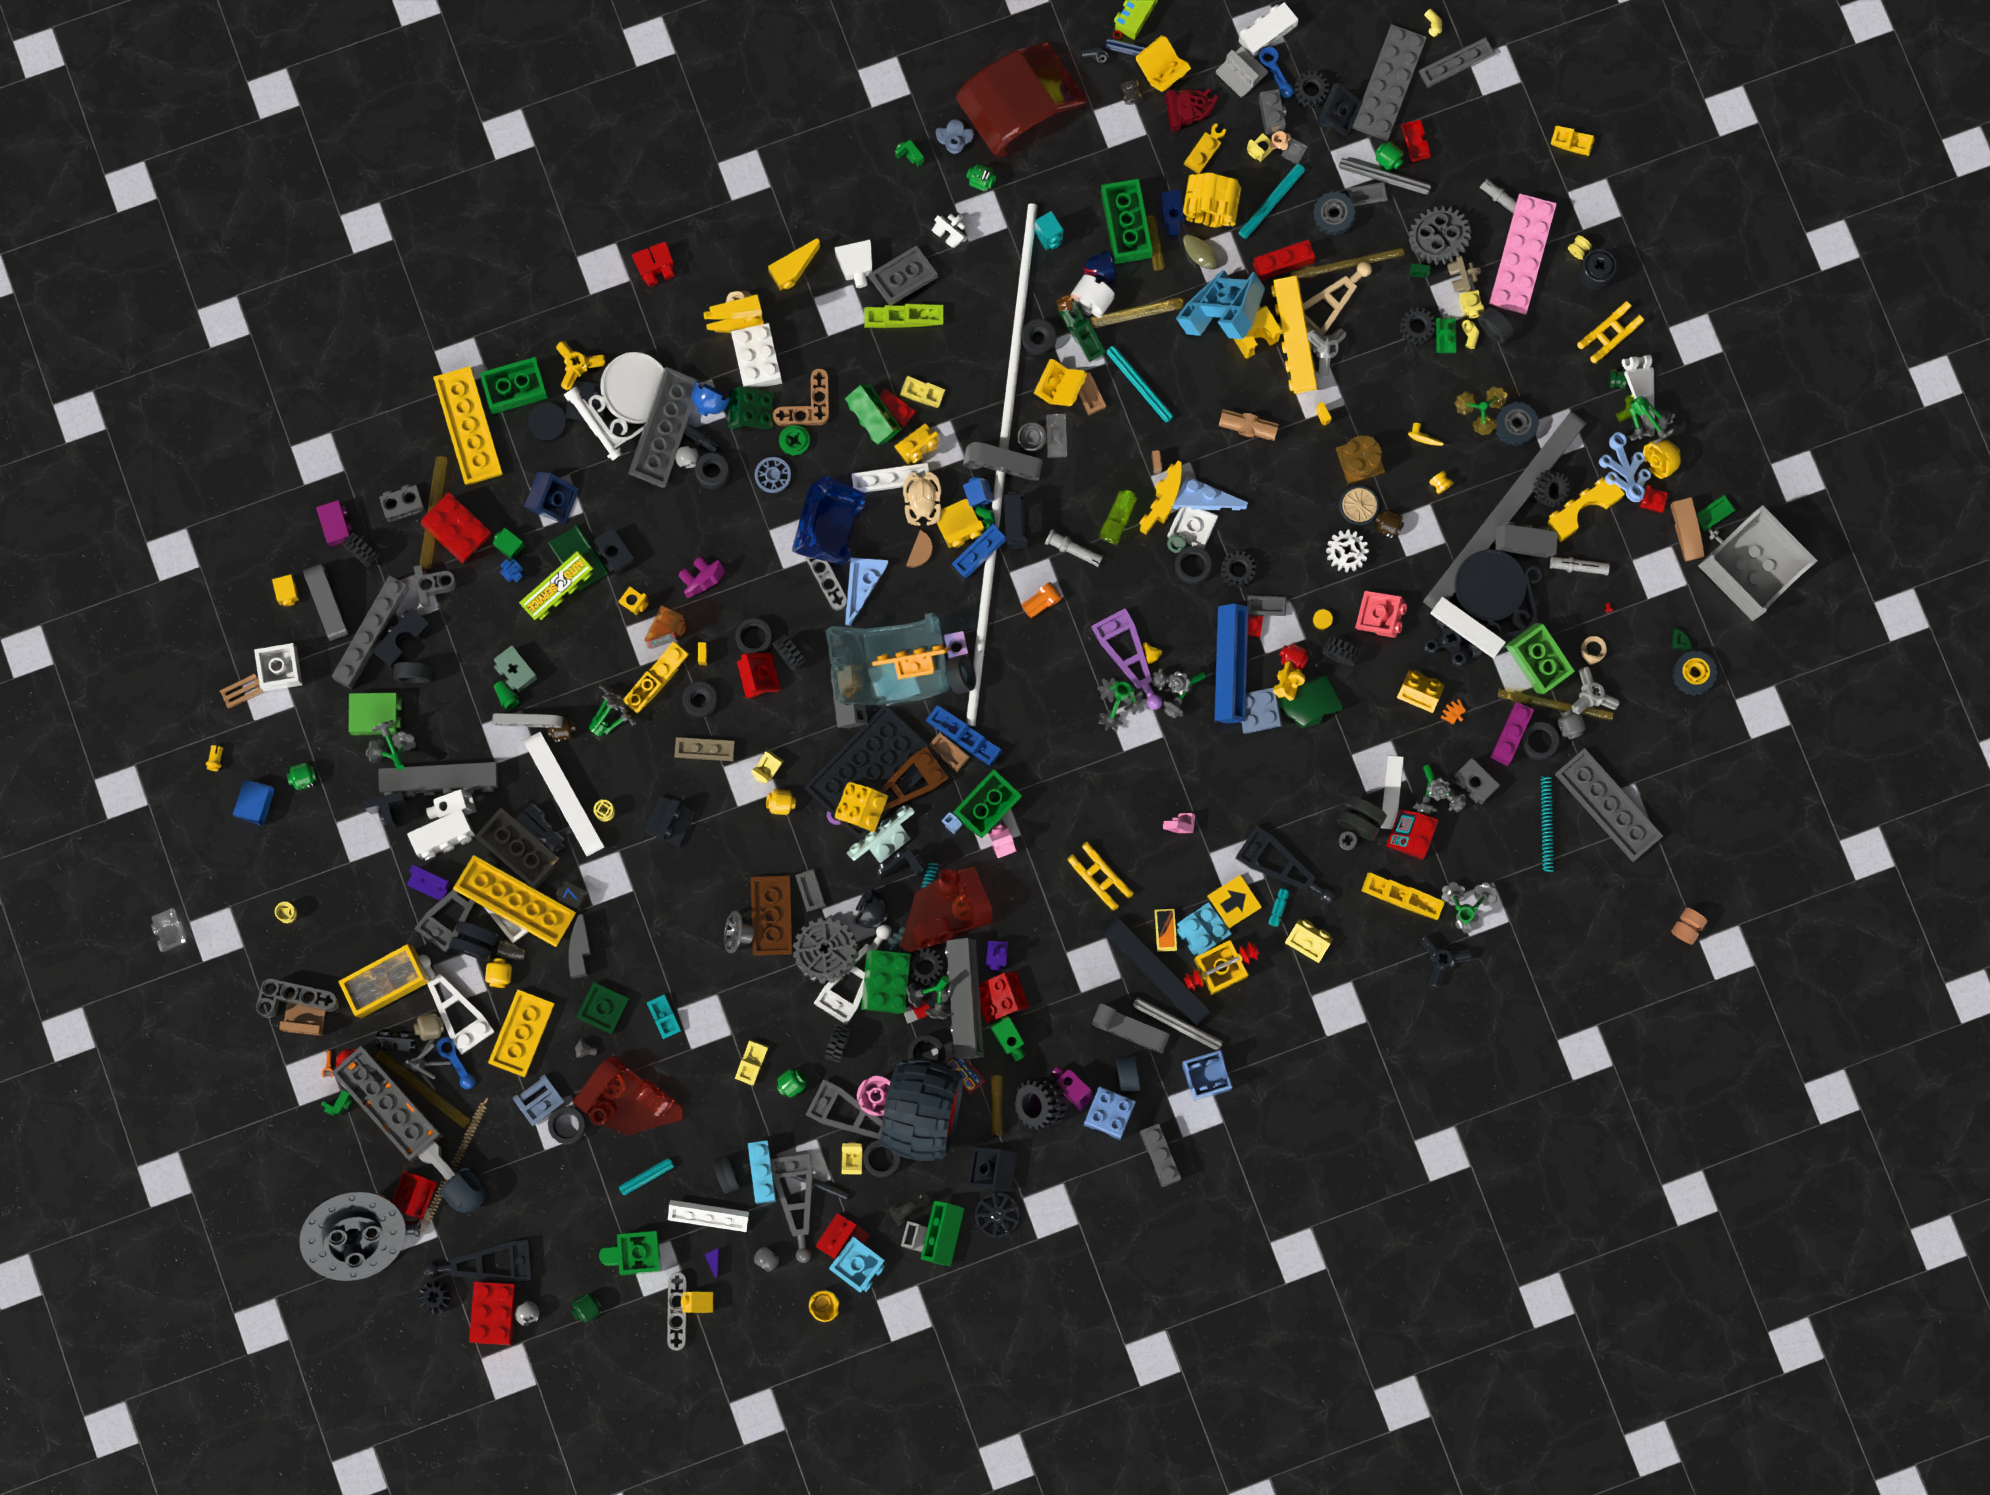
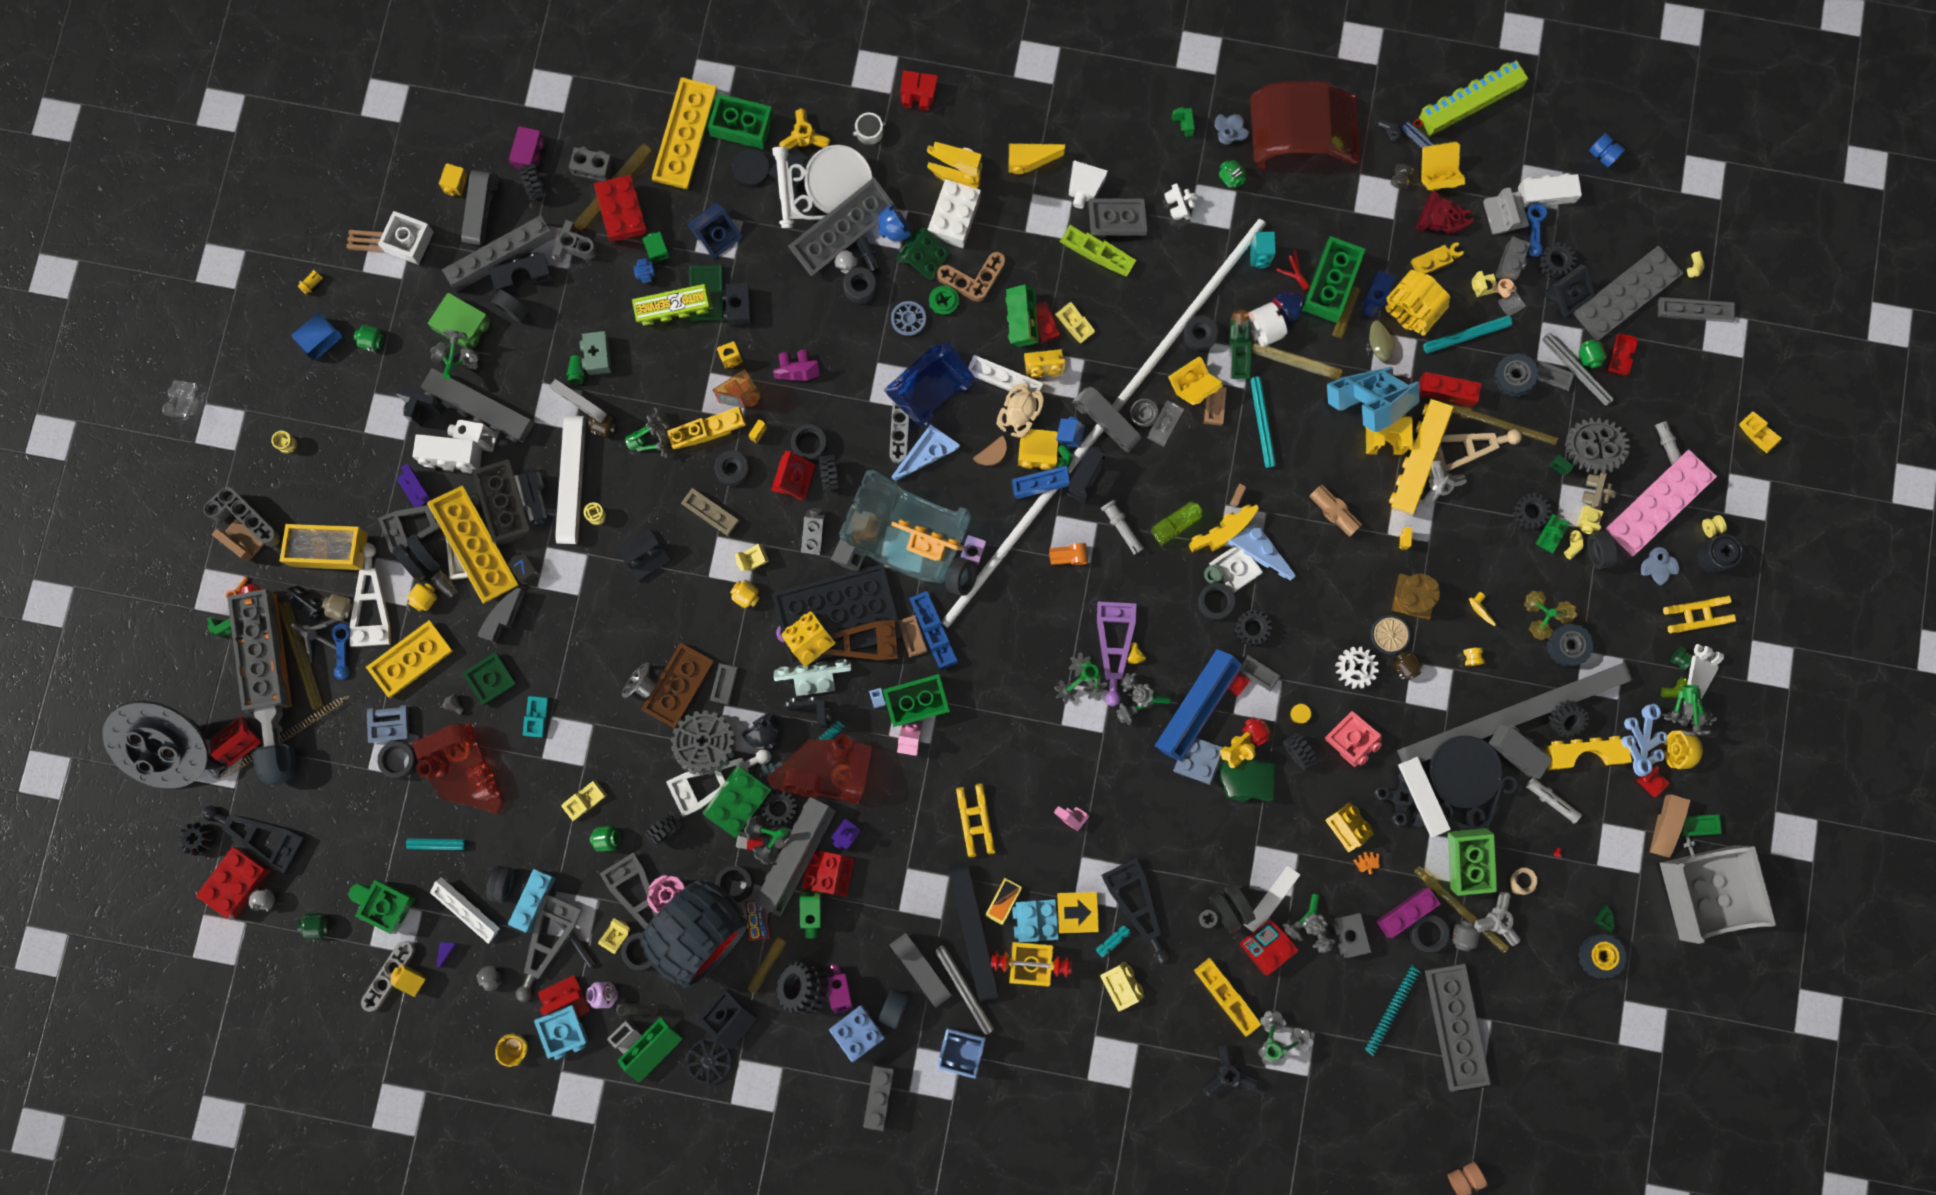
camera: 30 degrees right, 0 degrees up
none -> lavender head [586,982,618,1008]
none -> bracket [801,508,826,555]
none -> piece [853,112,885,145]
none -> red plant [1277,250,1310,290]
none -> sand blue plate [1641,547,1679,585]

